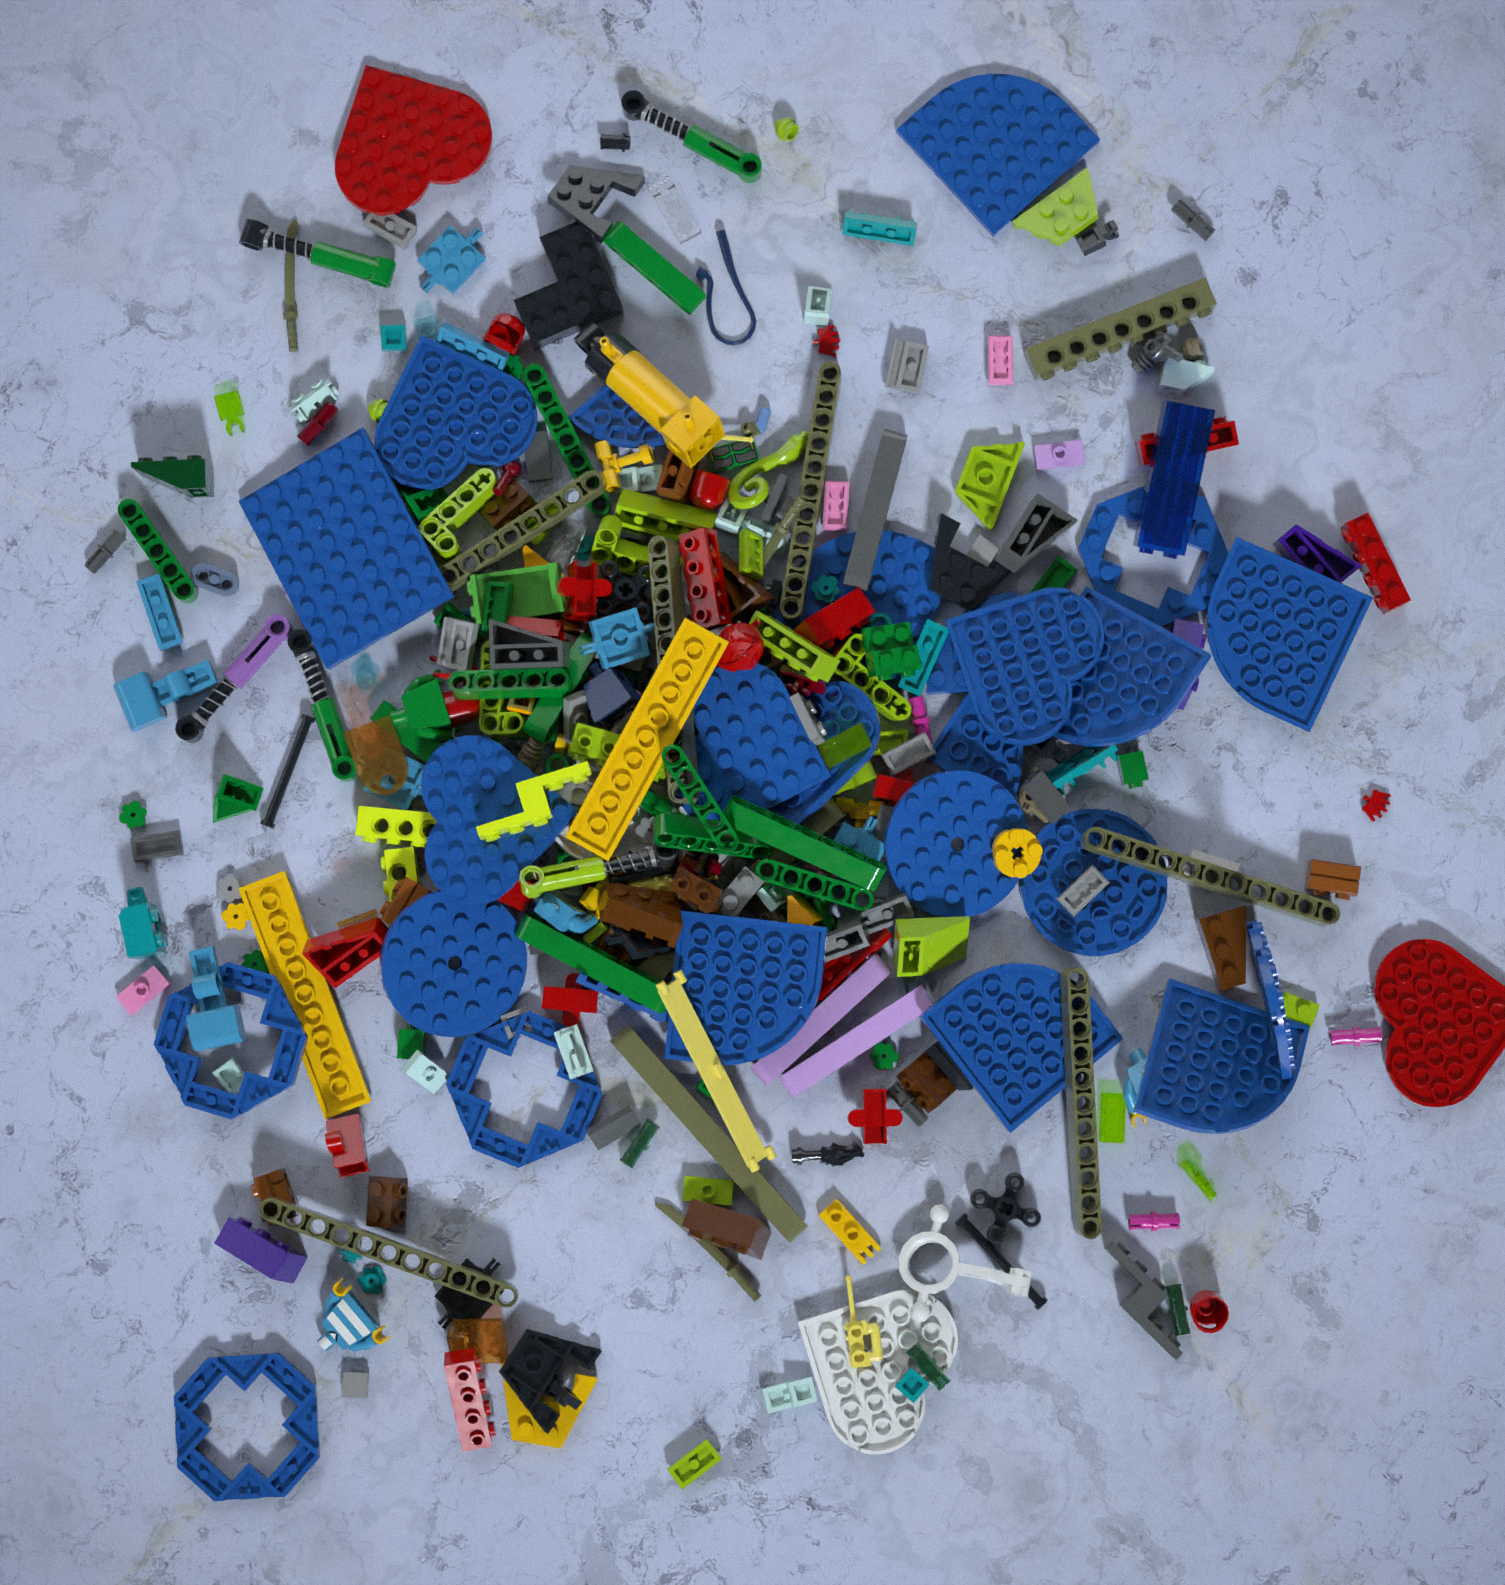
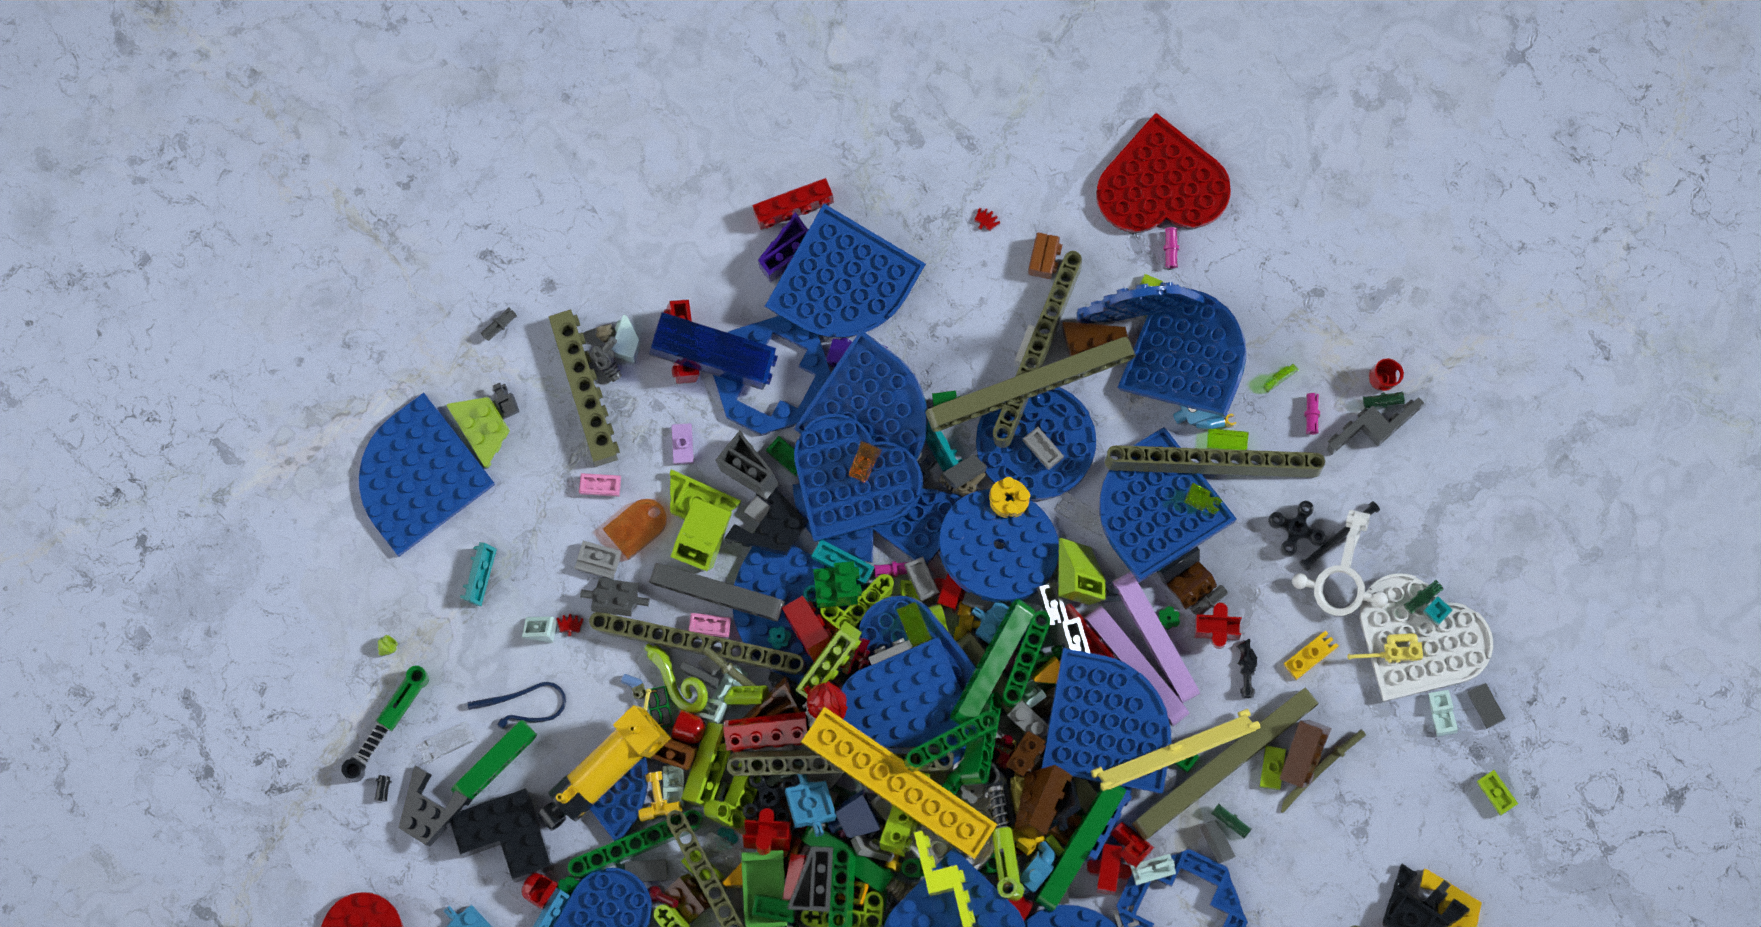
camera: 80 degrees left, 10 degrees down
none -> dark grey plate [580,578,650,617]
none -> clear orange tile [603,499,667,560]
none -> lime slope [670,497,732,571]
none -> clear orange leg [849,441,882,483]
none -> olive beam [925,337,1136,432]
none -> red plate [1111,821,1154,868]
none -> clear neon green plate [1184,483,1222,514]
none -> dark grey tile [1467,683,1506,729]

